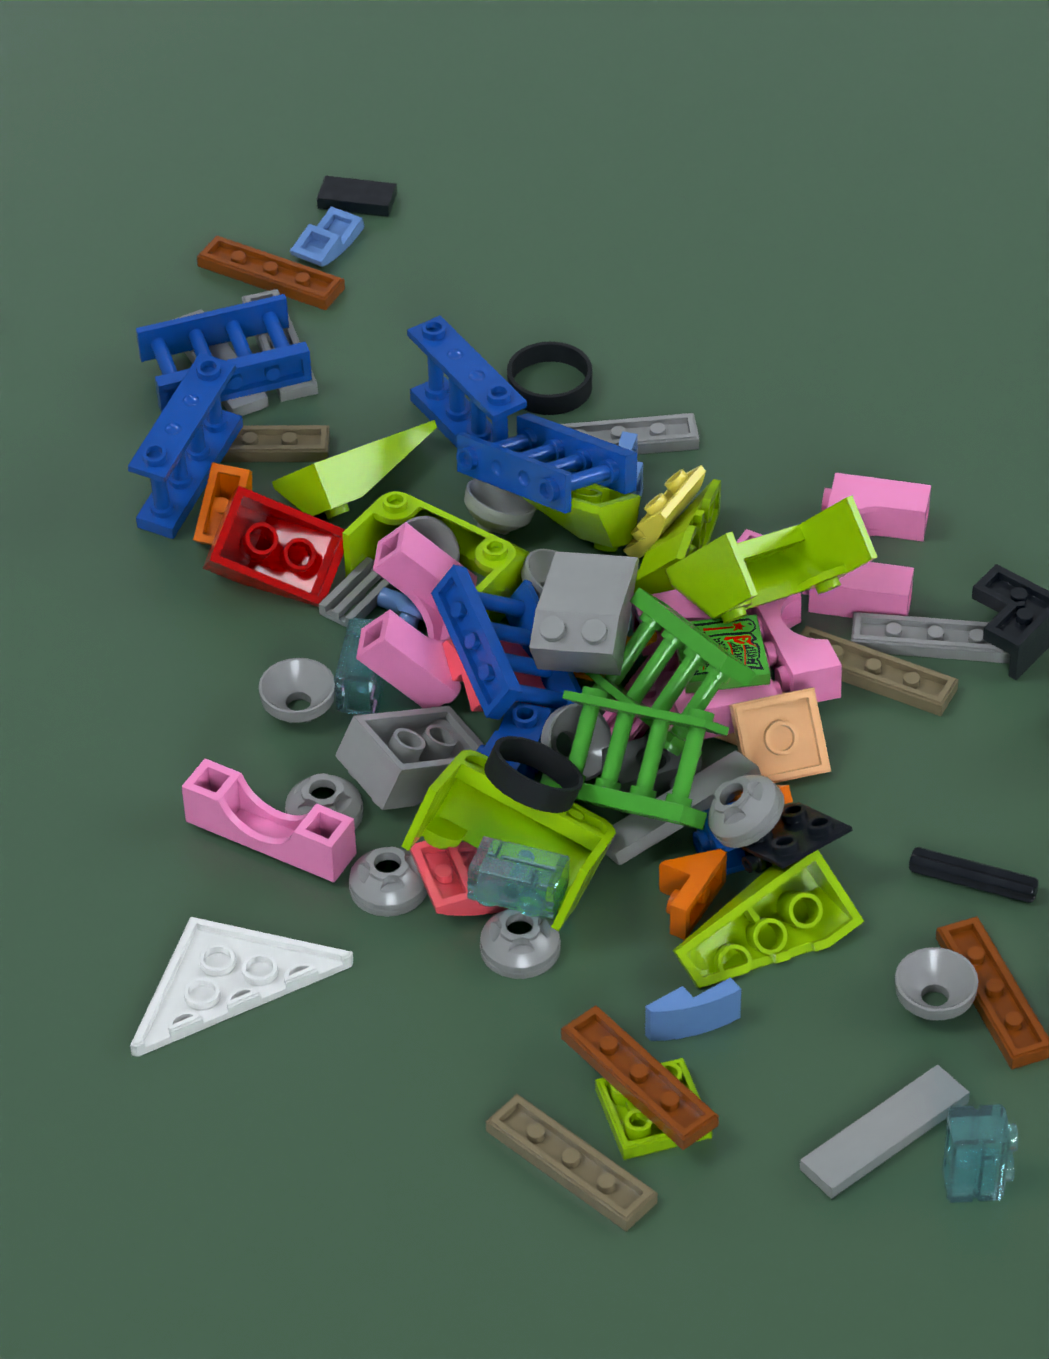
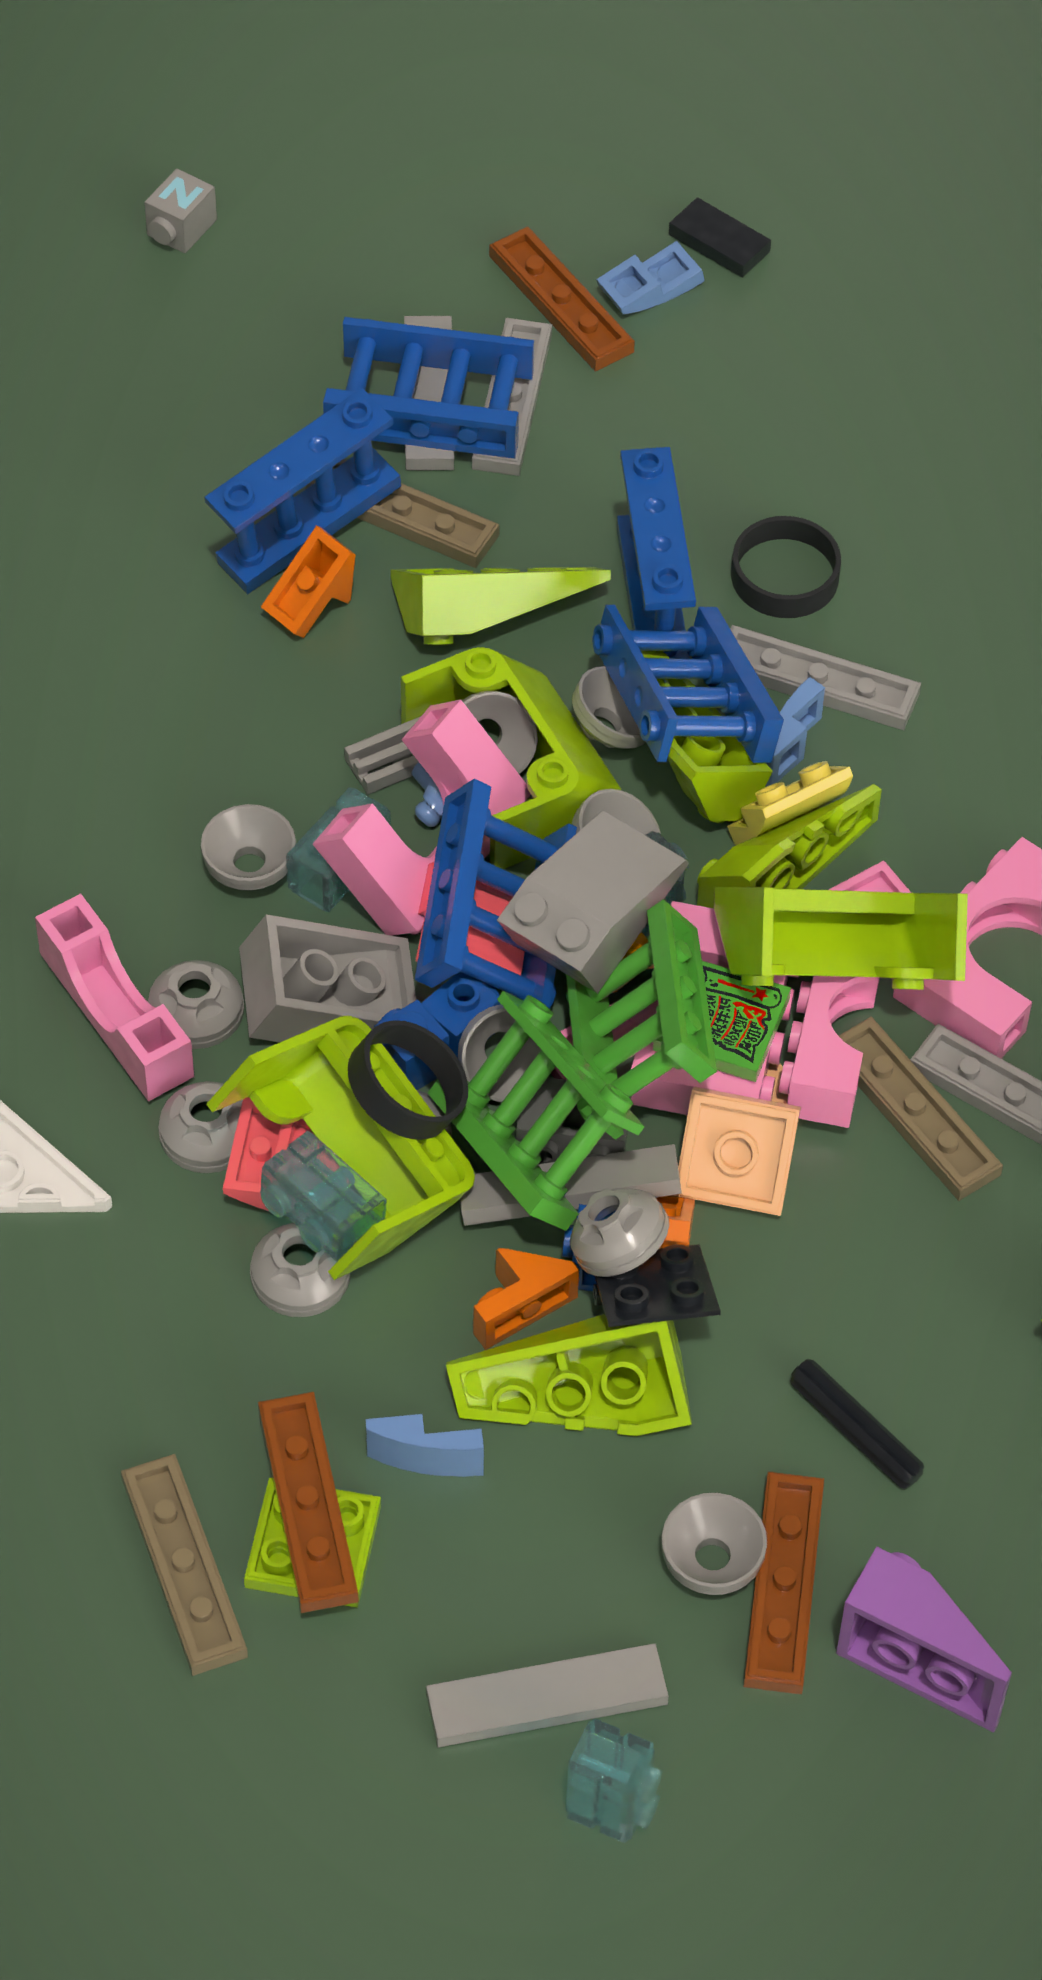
camera: 25 degrees right, 10 degrees up
red slope [203,486,345,607] -> none

